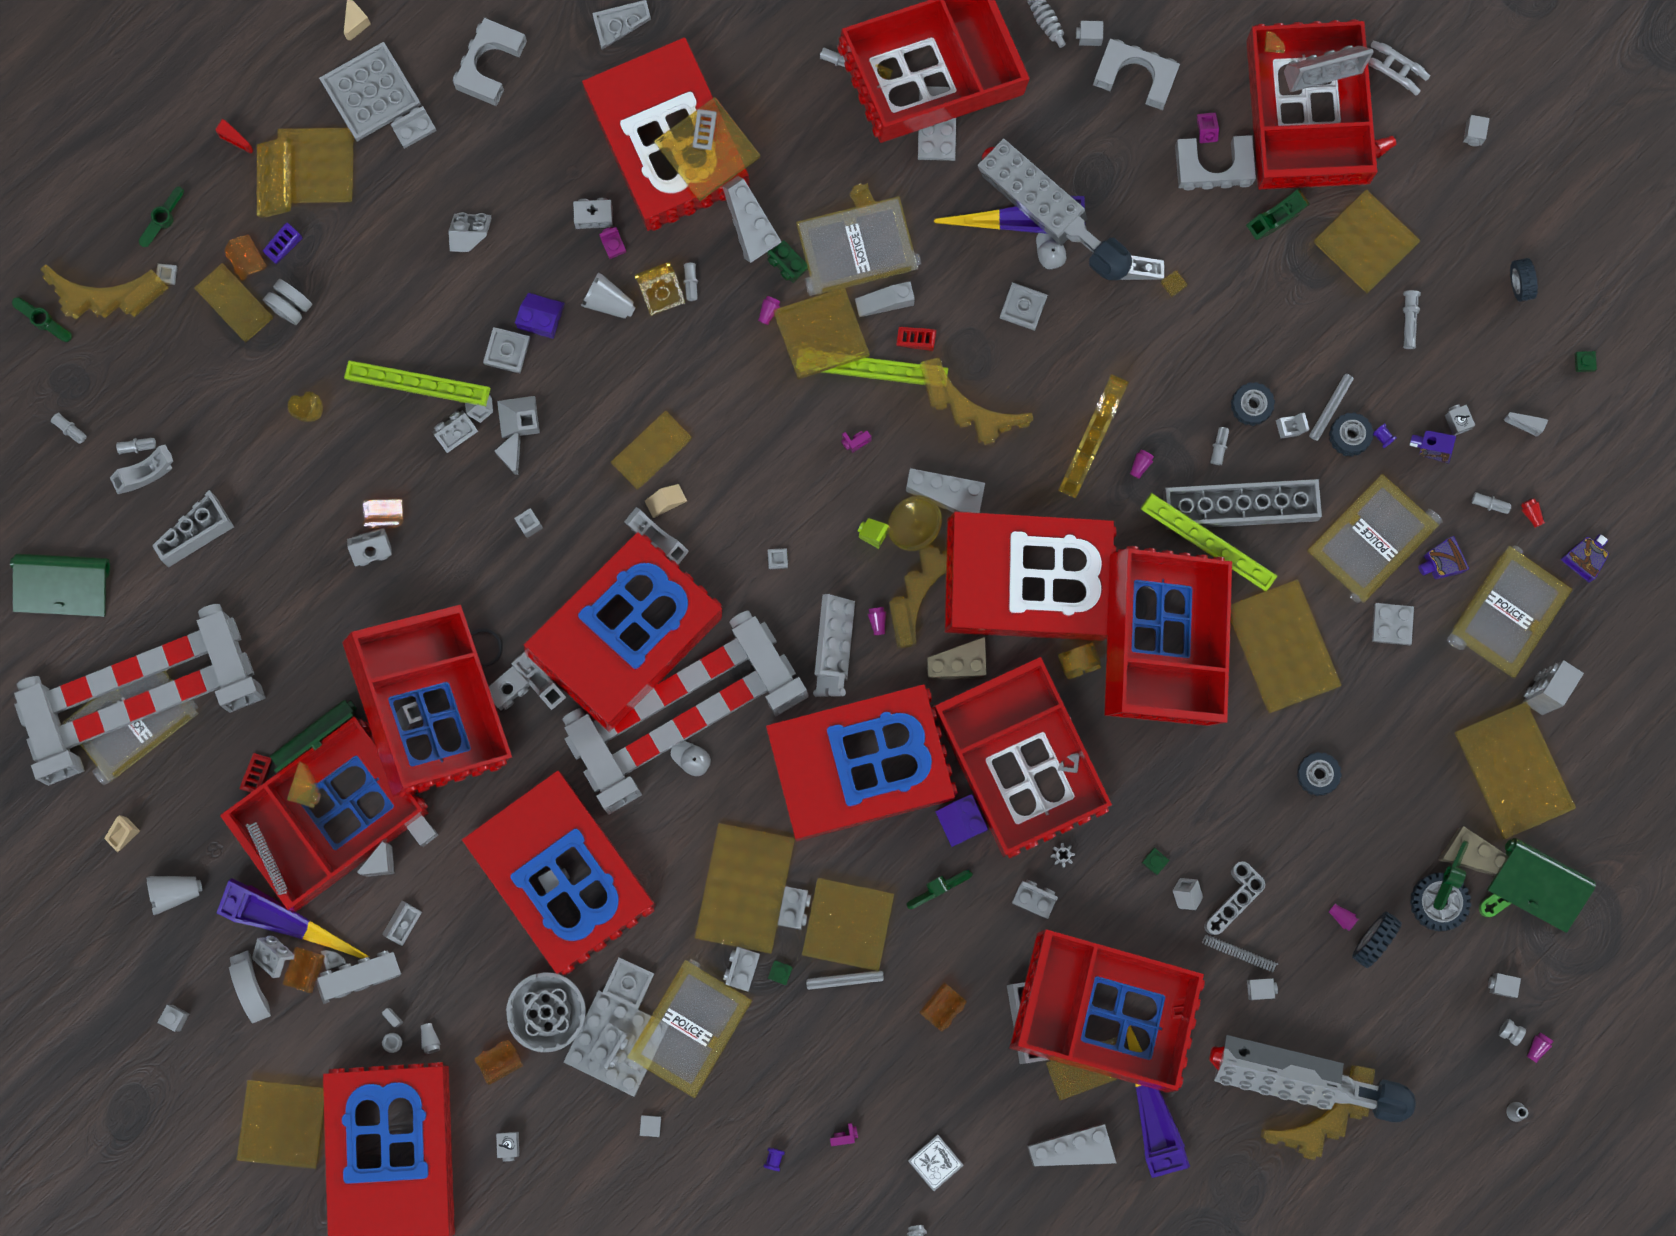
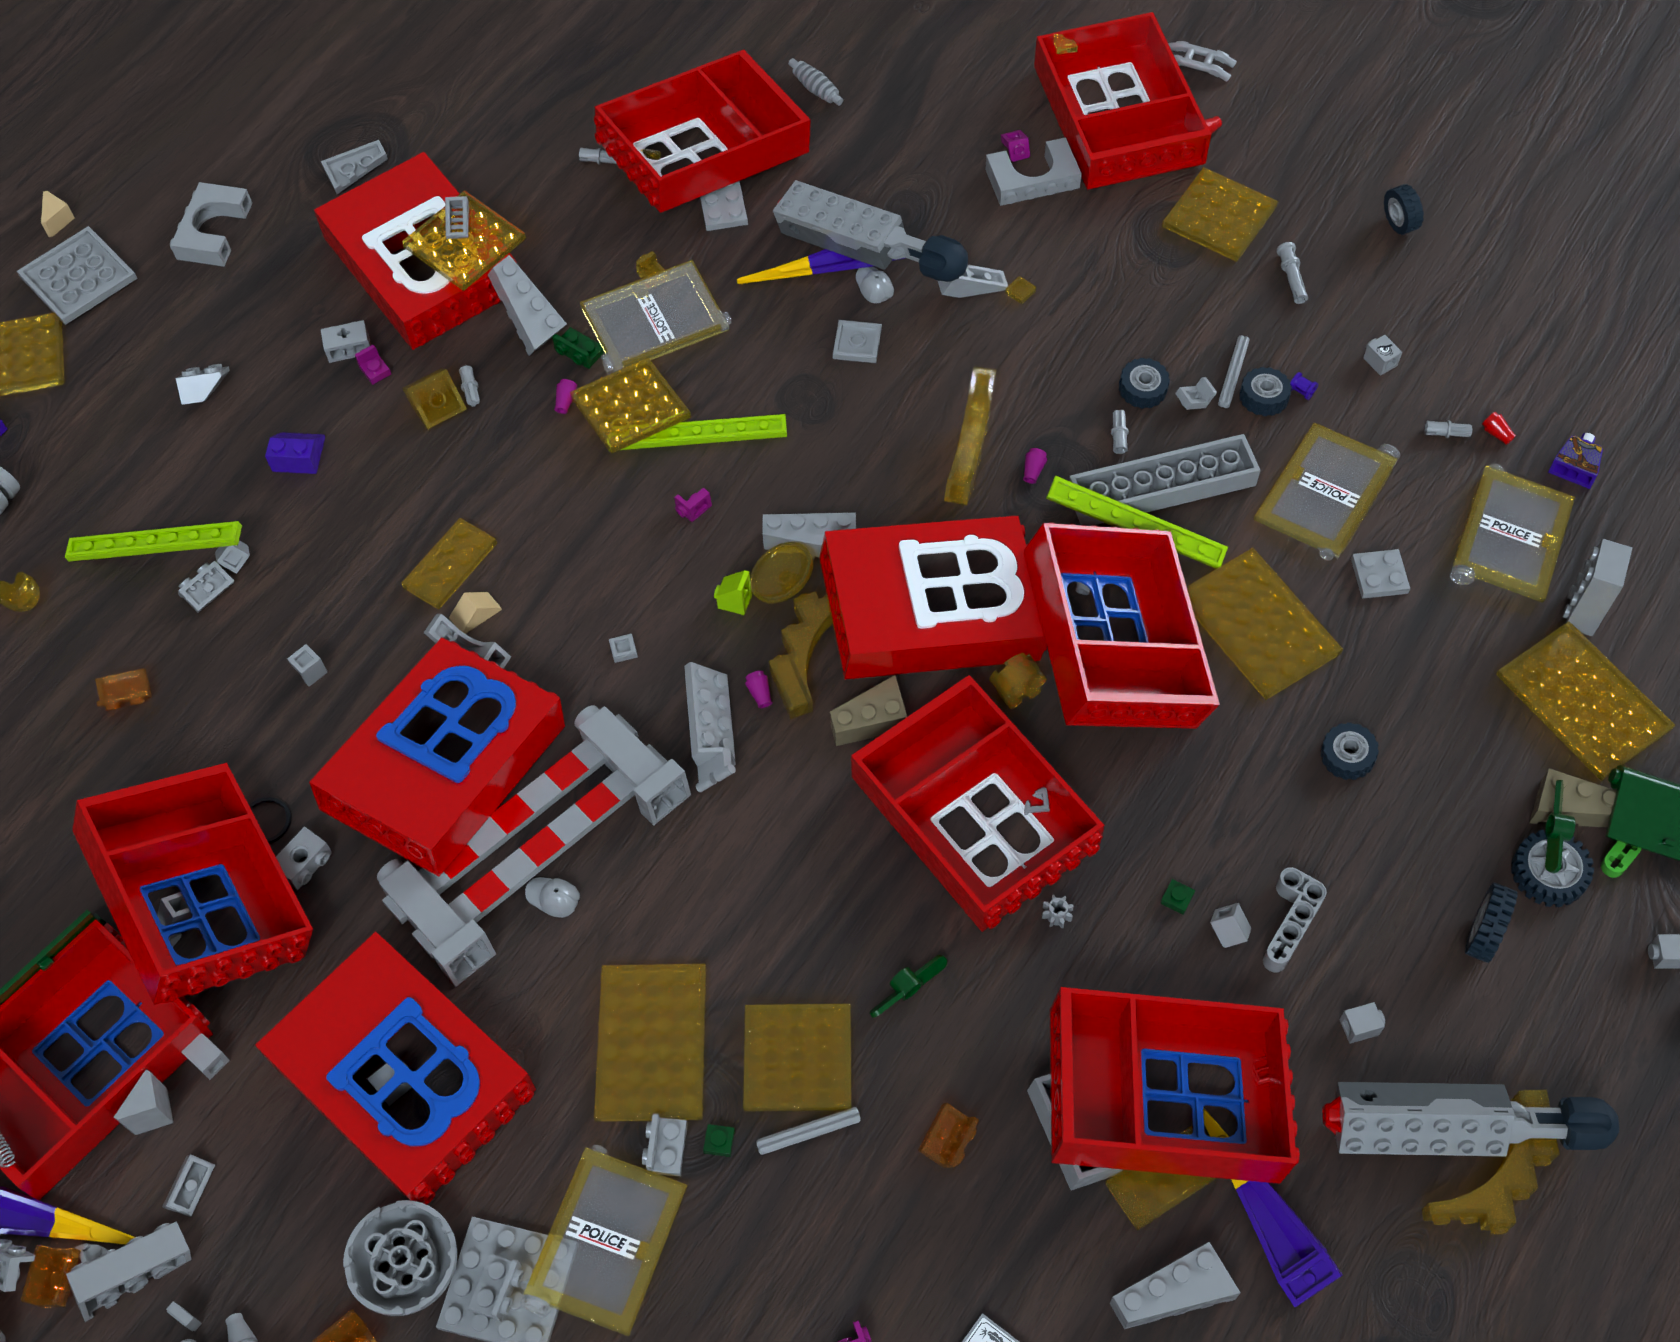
camera: 10 degrees left, 20 degrees down
clear yellow slope [287,762,321,808] -> none
light grey brick [347,528,392,566] -> none
light grey bracket [391,106,437,149] -> none
light grey plate [483,327,530,374] -> none
light grey slope [495,433,521,475] -> none
light grey slope [497,396,540,438] -> none
light grey arch [511,651,566,710] -> none
light grey cone [581,273,636,319] -> none
light grey plate [602,958,654,1010] -> none
red panel [766,685,957,842] -> none
light grey bracket [778,886,811,930] -> none
light grey slope [855,282,915,317] -> none
red slope [896,327,936,351] -> none
clear yellow arch [920,358,1034,445] -> none
dark purple slope [936,794,988,847] -> none
light grey bracket [1012,880,1058,919] -> none
light grey brick [1076,21,1103,46] -> none
light grey arch [1093,39,1180,110] -> none
light grey piece [1202,934,1278,973] -> none
dark green arch [1246,189,1310,240] -> none
light grey slope [1284,45,1374,92] -> none
magenta cone [1328,904,1359,931] -> none
dark purple torso [1410,431,1456,463] -> none
torso [1418,536,1469,579] -> none
light grey brick [1463,115,1490,146] -> none
light grey slope [1503,412,1548,437] -> none
dark green plate [1575,351,1597,372] -> none

